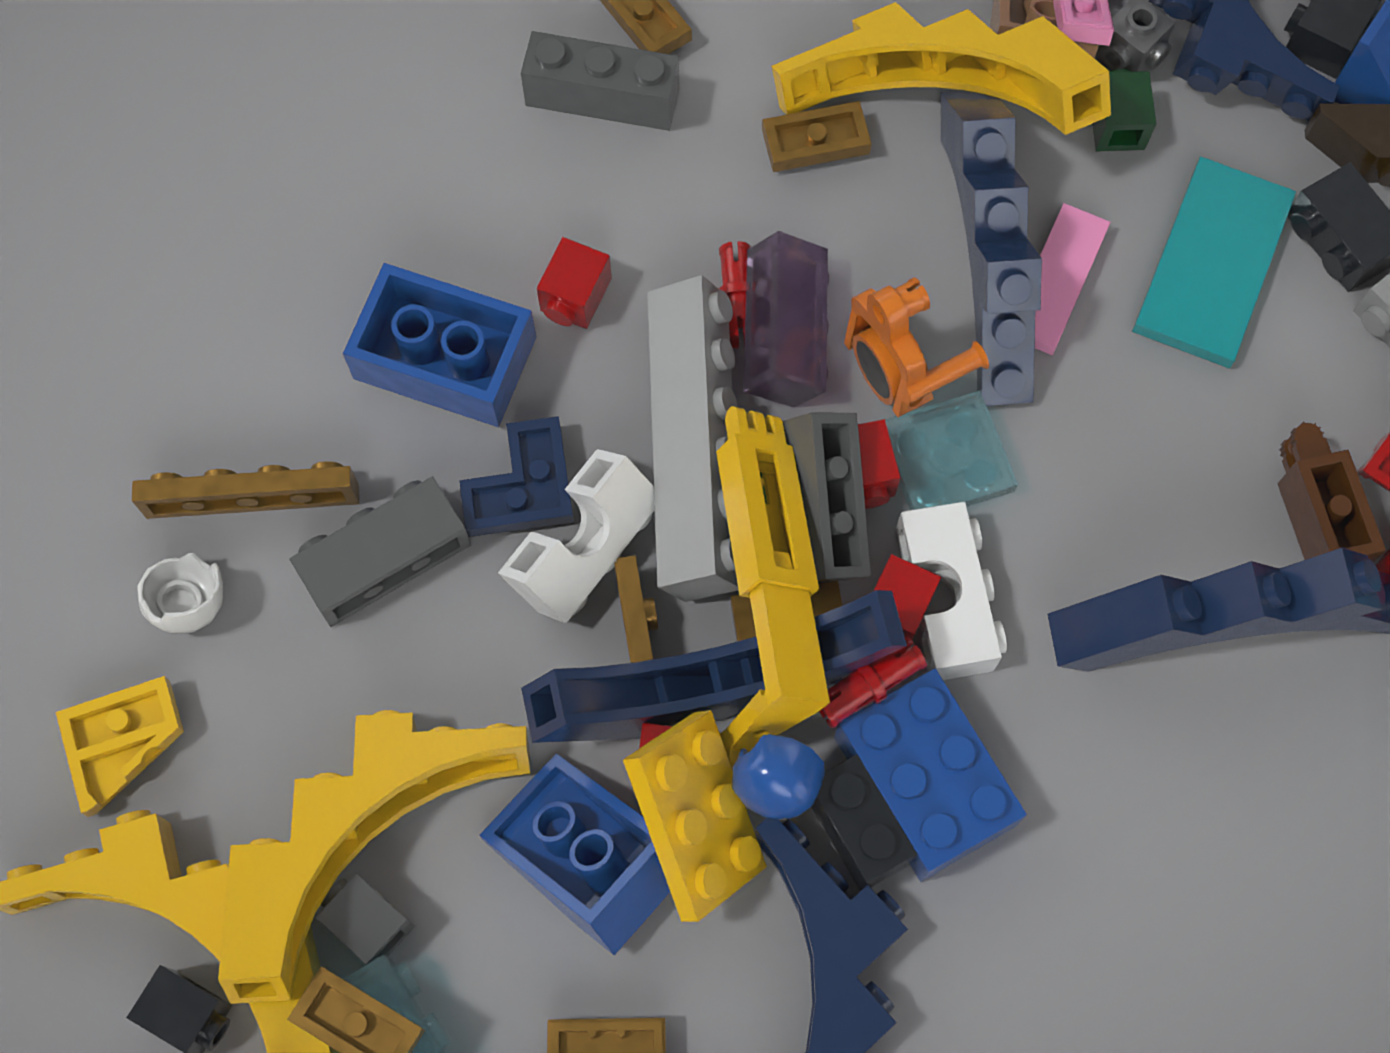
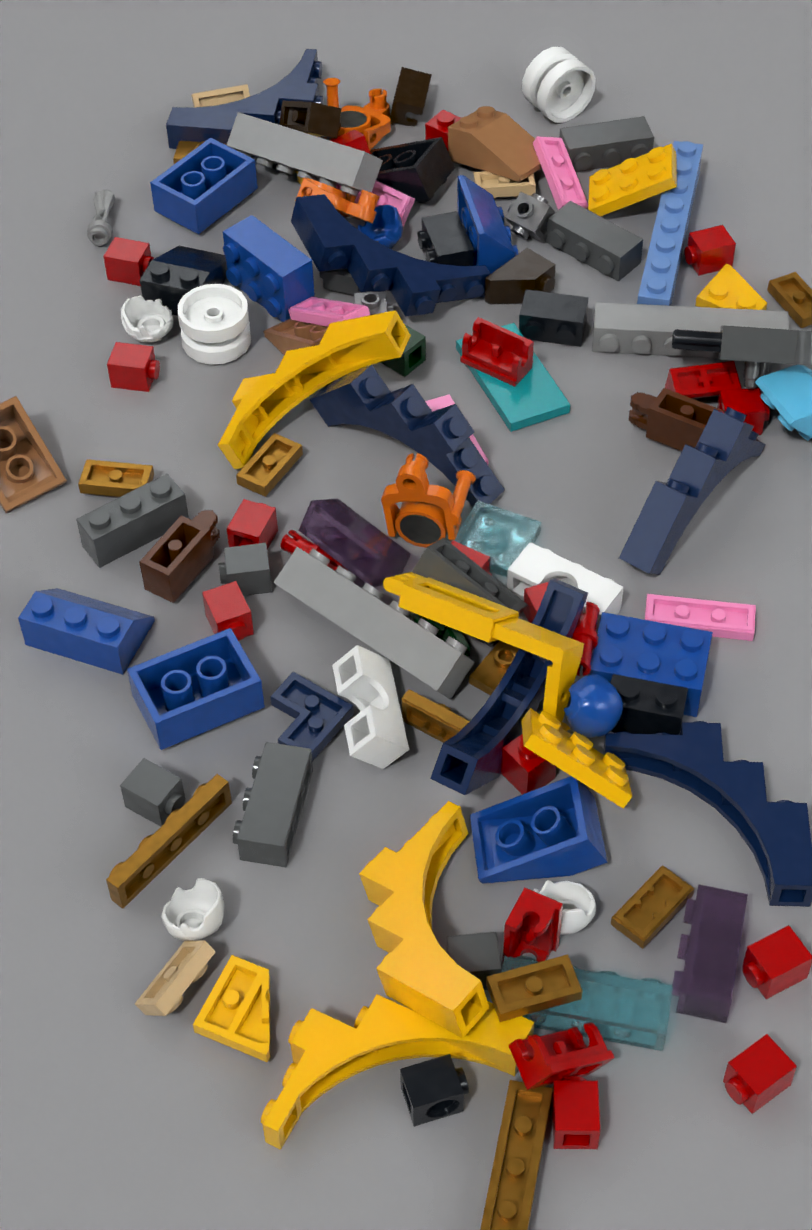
camera: 45 degrees left, 20 degrees down
none -> blue slope [18,588,155,675]
none -> dark grey brick [120,758,186,827]
none -> tan plate [135,940,216,1016]
none -> reddish brown hinge [139,510,220,603]
none -> dark grey brick [218,543,272,596]
none -> brick [227,499,278,550]
none -> red hinge [460,317,534,387]
none -> red hinge [503,887,563,969]
none -> white hair [533,880,596,935]
none -> bright pink tile [644,594,756,641]

